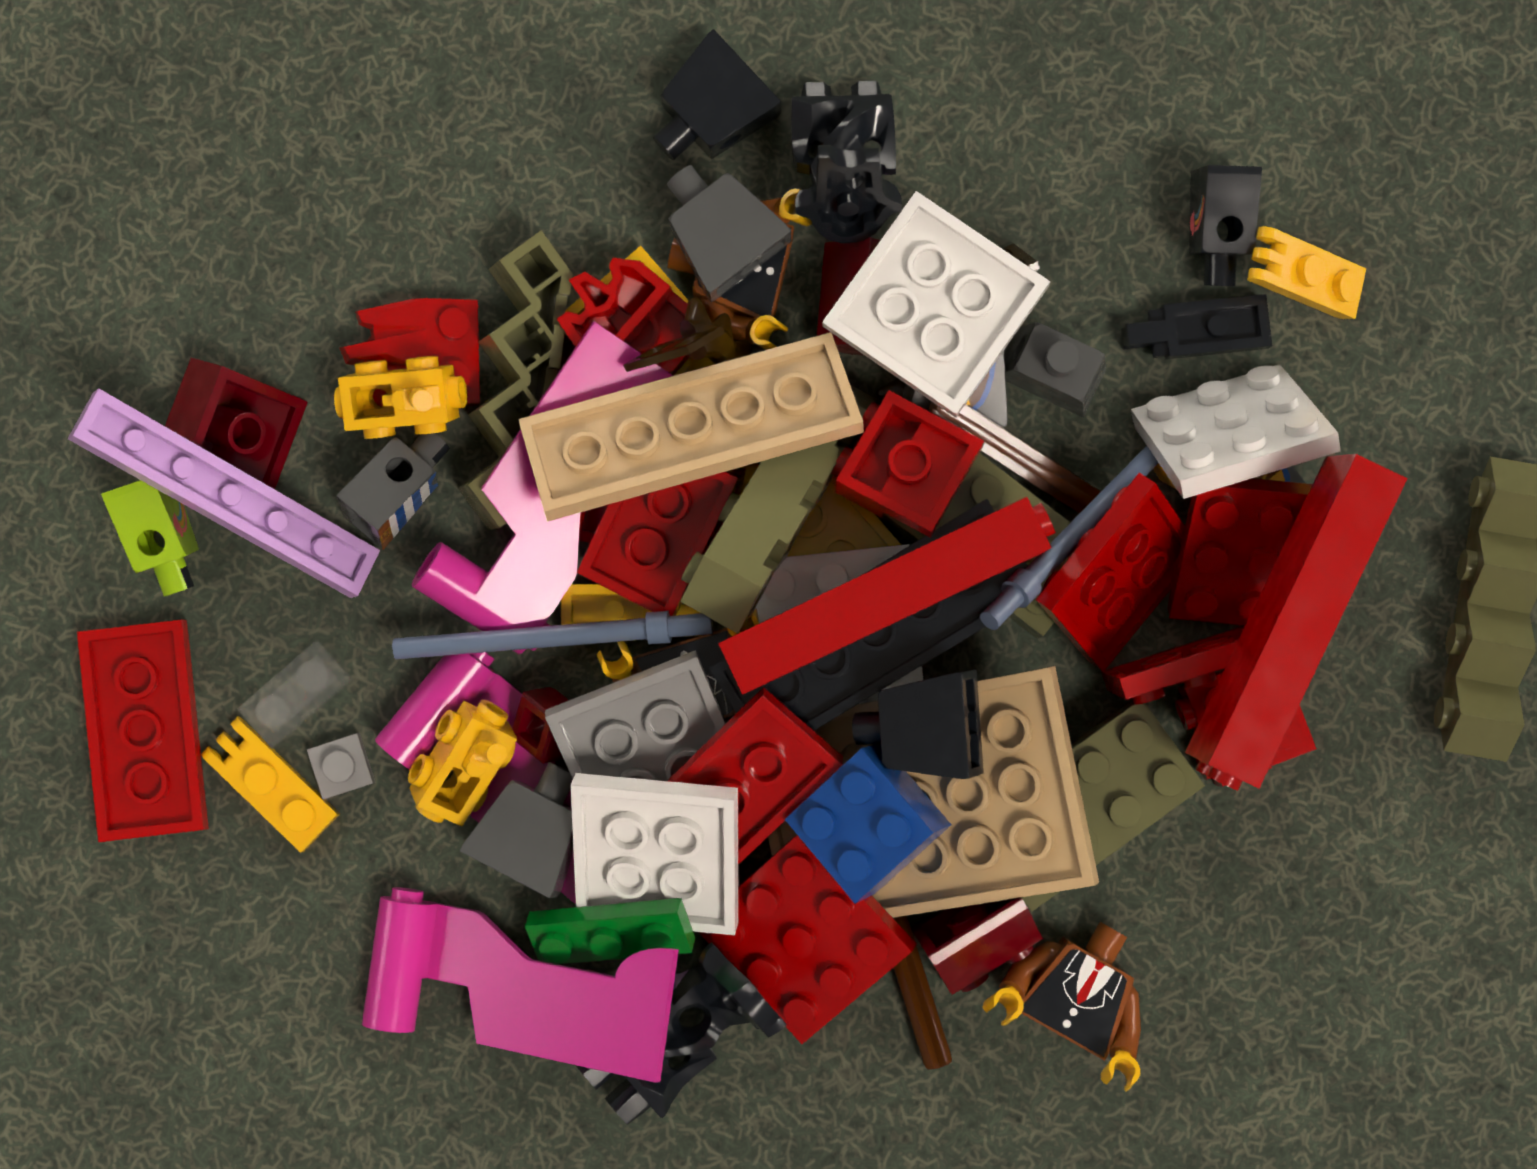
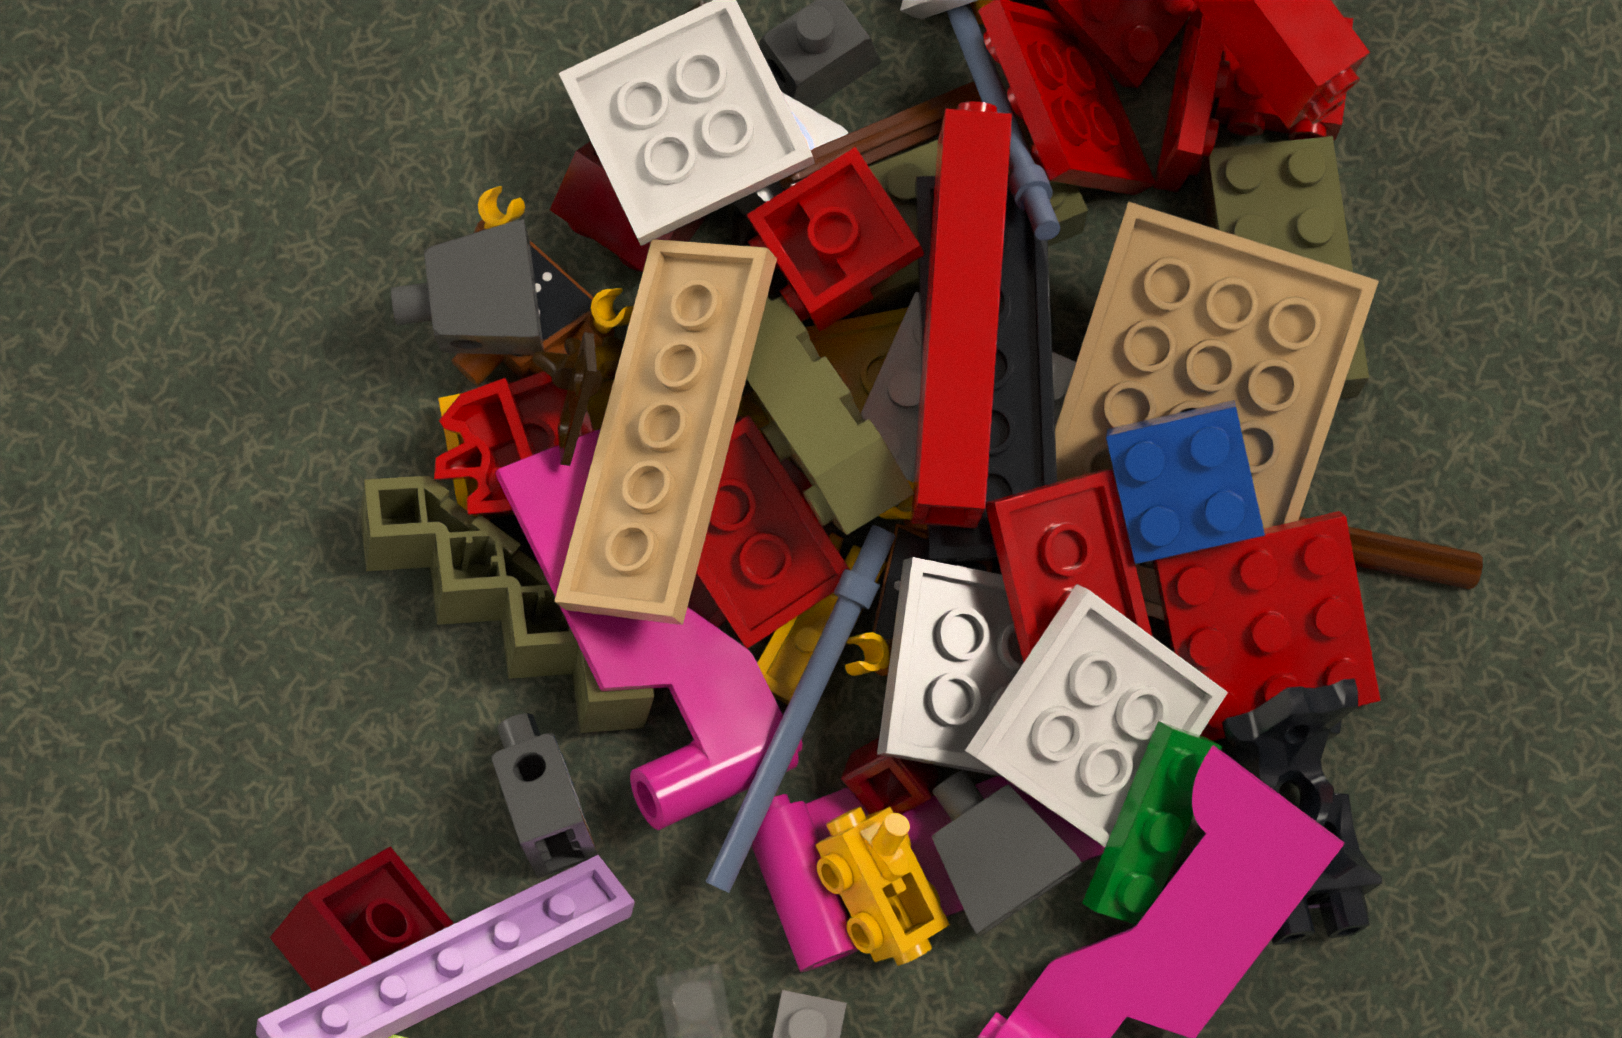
camera: 60 degrees left, 10 degrees down
yellow brick [334,356,467,439] -> none
red plate [339,298,480,407] -> none
black torso [653,29,781,161] -> none
black hips [791,81,902,243] -> none
black torso [852,669,984,779] -> none
dark red slope [911,898,1043,995] -> none
torso [983,922,1141,1091] -> none

